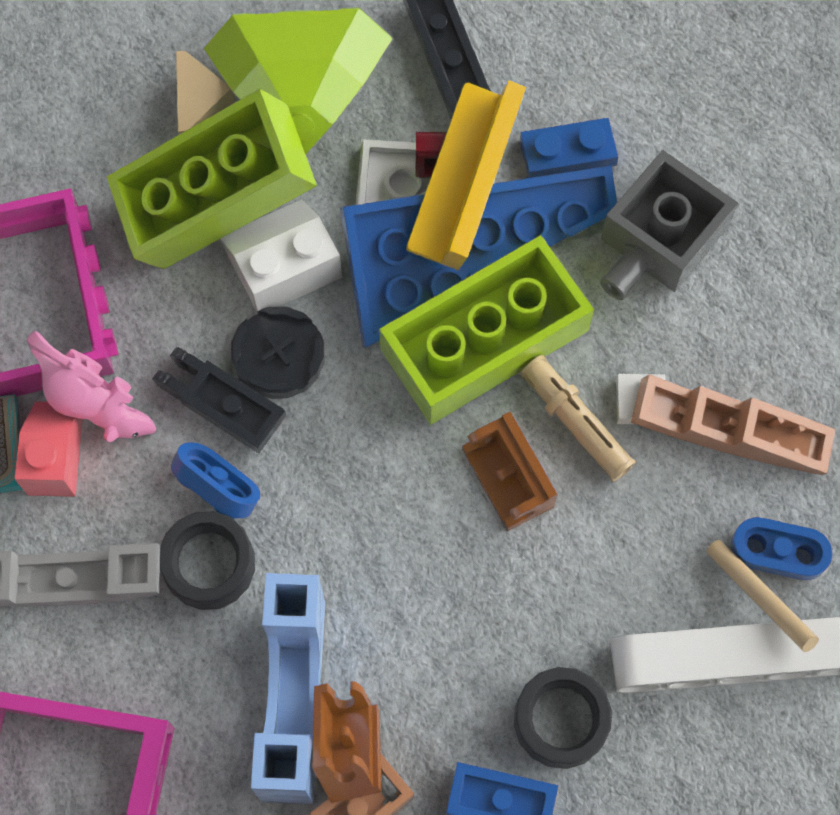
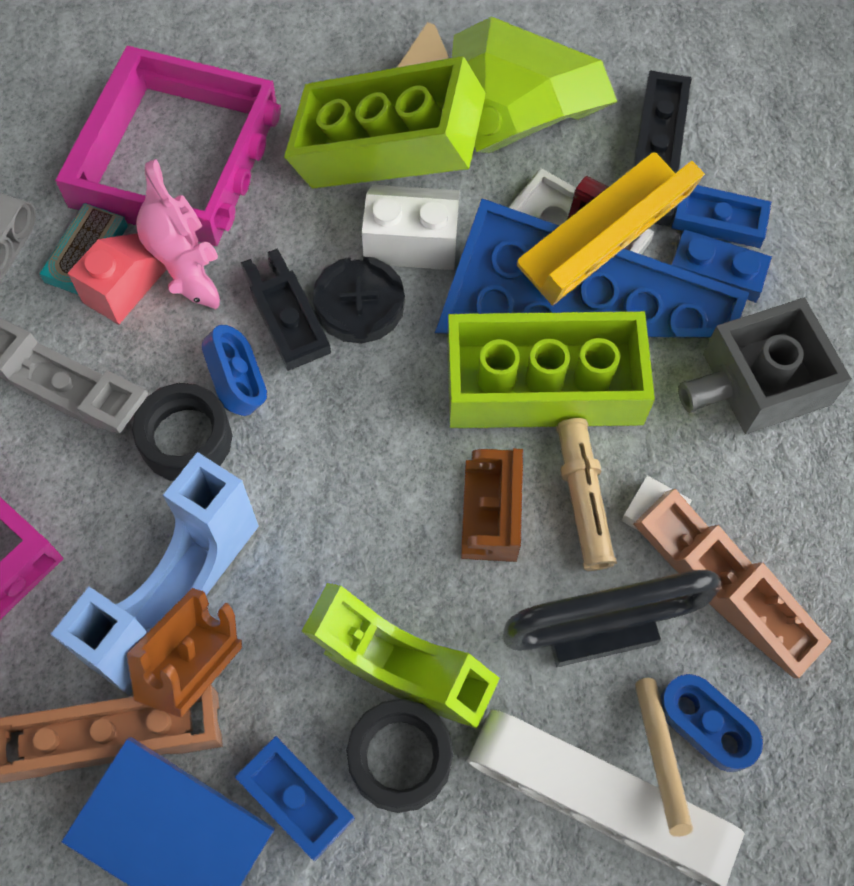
camera: 30 degrees right, 5 degrees down
none -> lime arch [301,583,500,728]
none -> black bar [503,570,721,668]
none -> blue plate [671,185,772,248]

